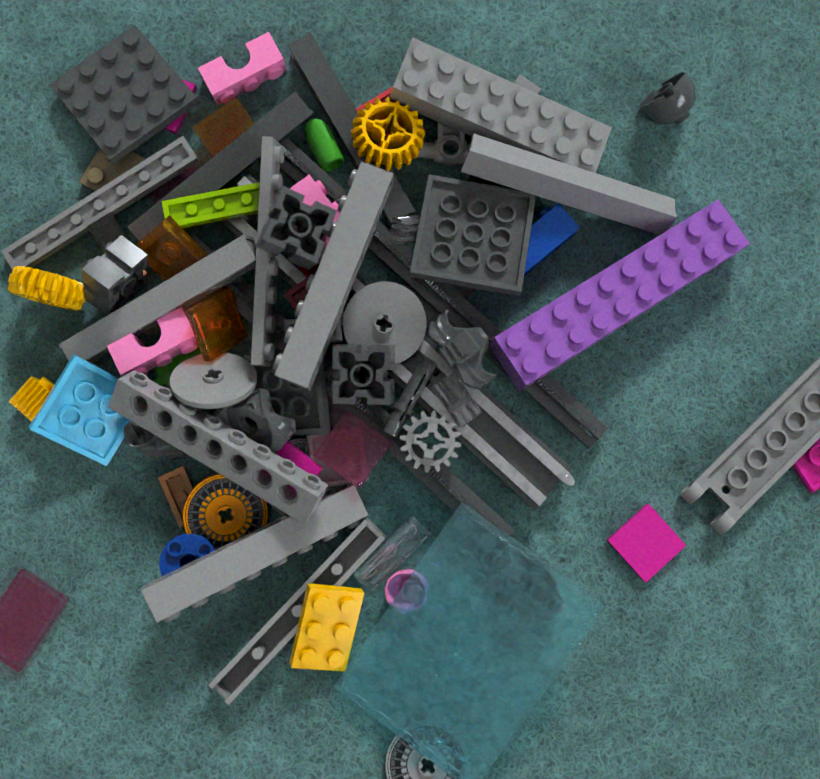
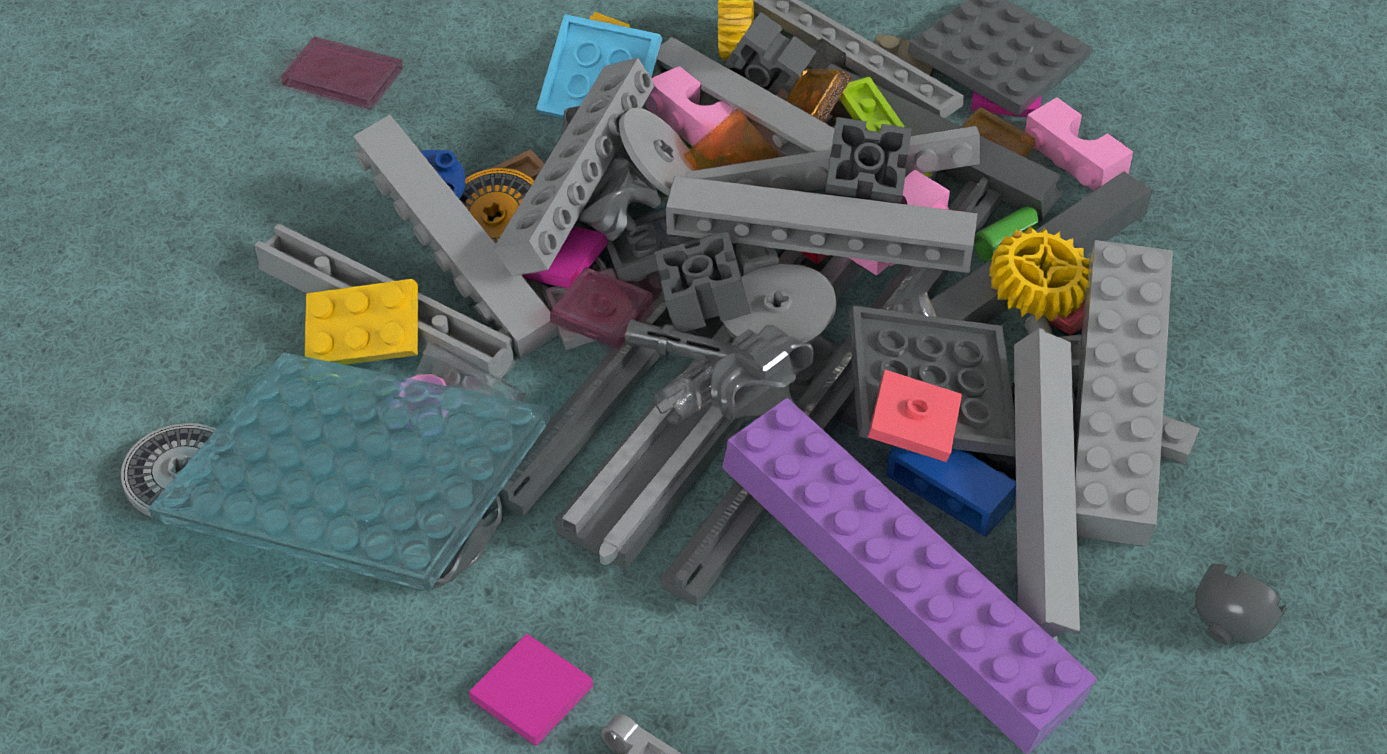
camera: 80 degrees right, 35 degrees down
light grey gear [400,411,461,473] -> none
none -> coral plate [868,370,962,462]

